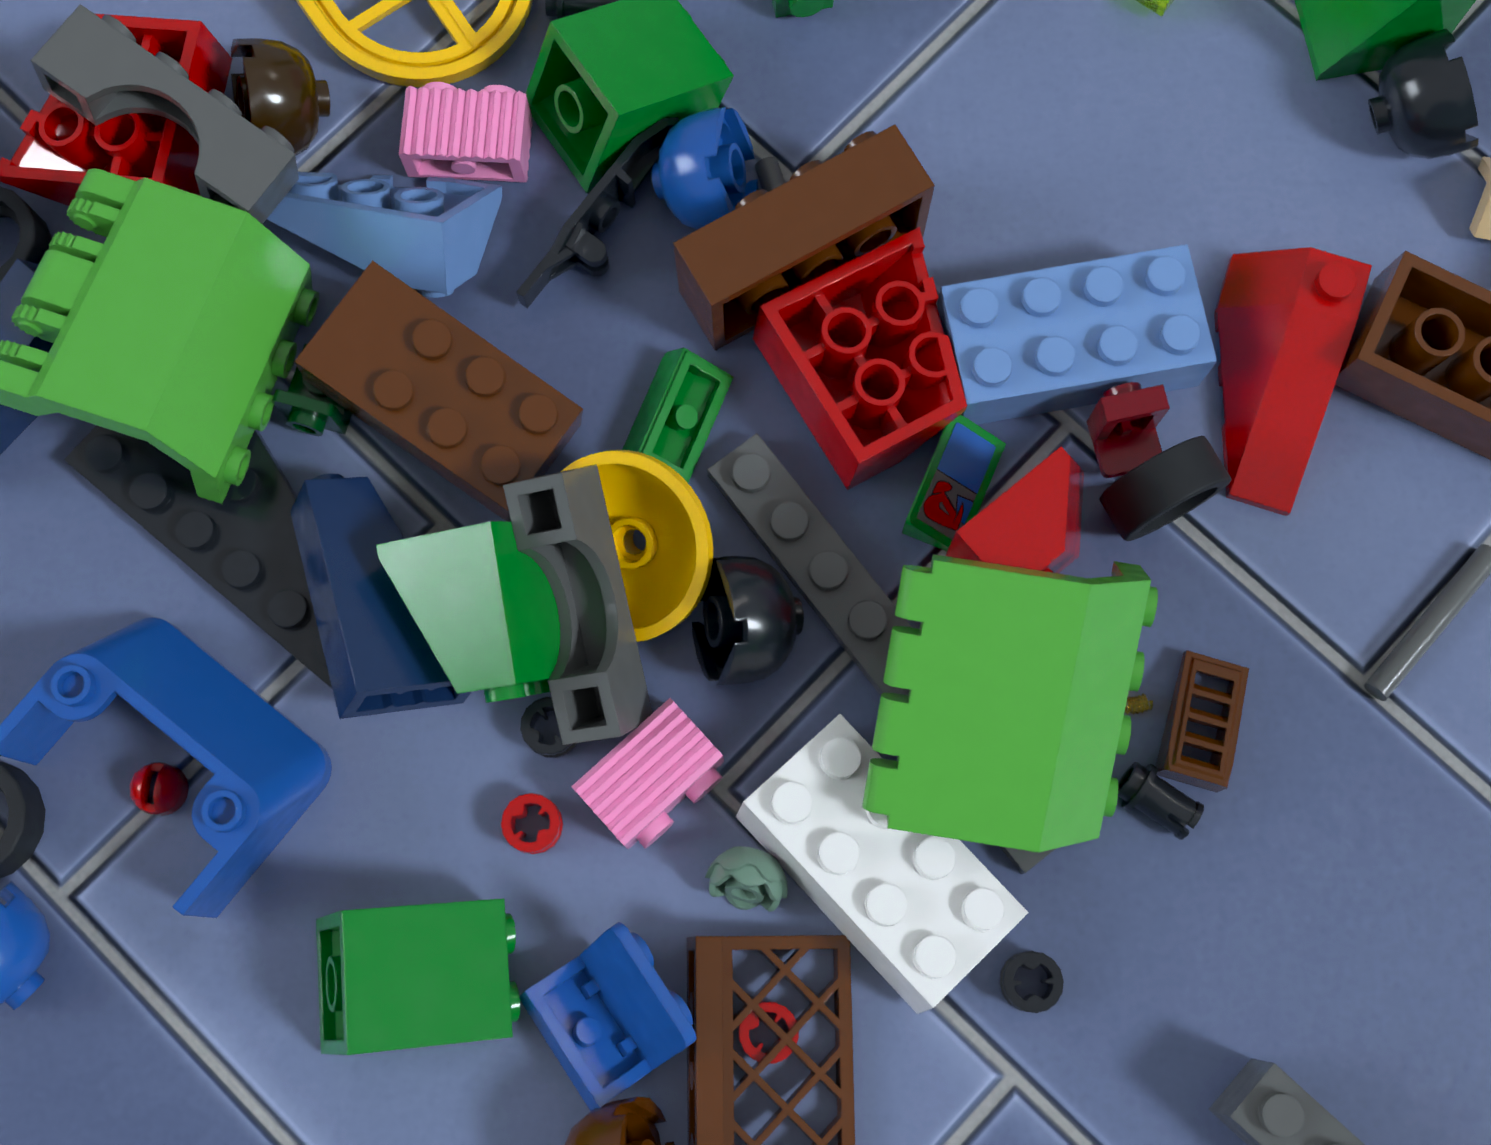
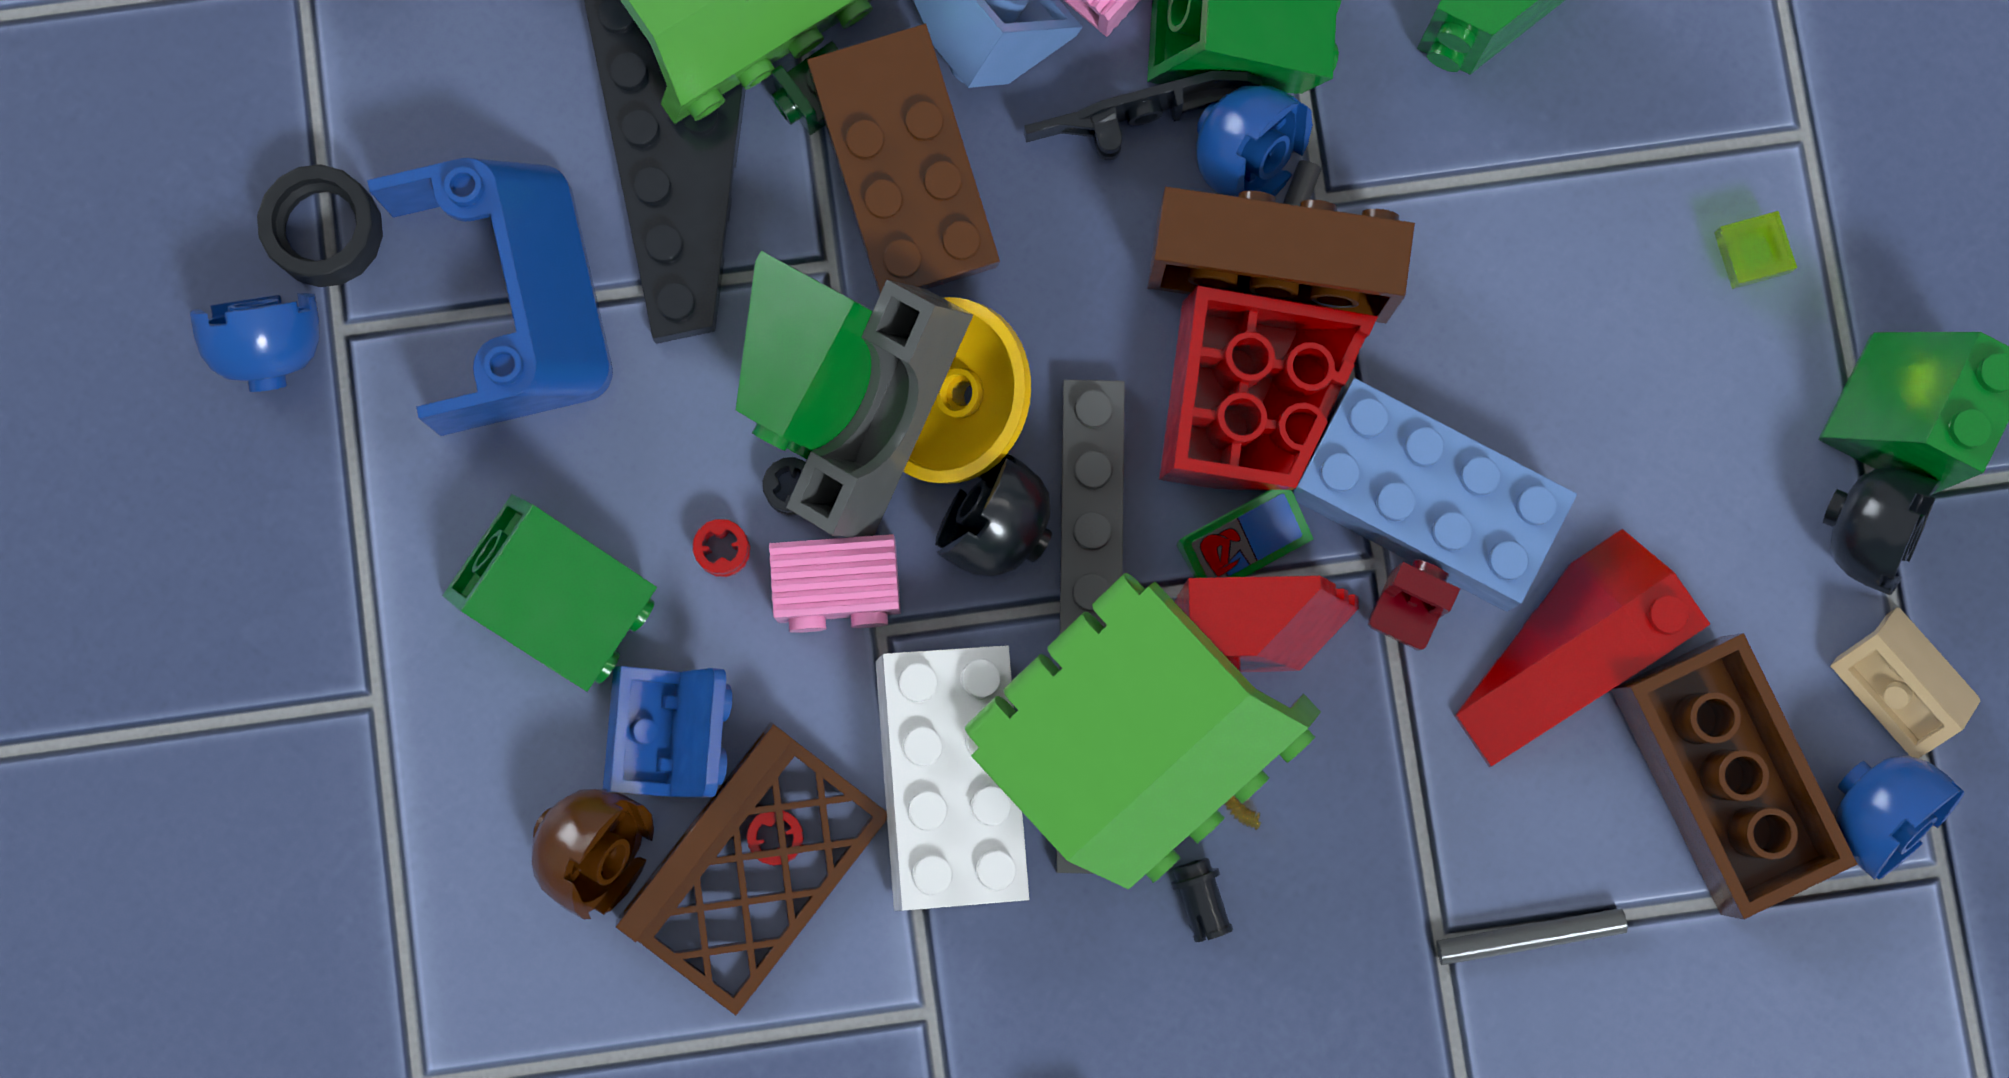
camera: 35 degrees right, 5 degrees up
red hinge [129,762,189,816] -> none
dark blue slope [290,473,471,719] -> none
green slope [622,347,734,483] -> none
sand green plate [705,846,788,912] -> none
black bush [999,951,1064,1013] -> none
black tyre [1099,436,1232,541] -> none
reddish brown slope [1156,650,1249,793] -> none

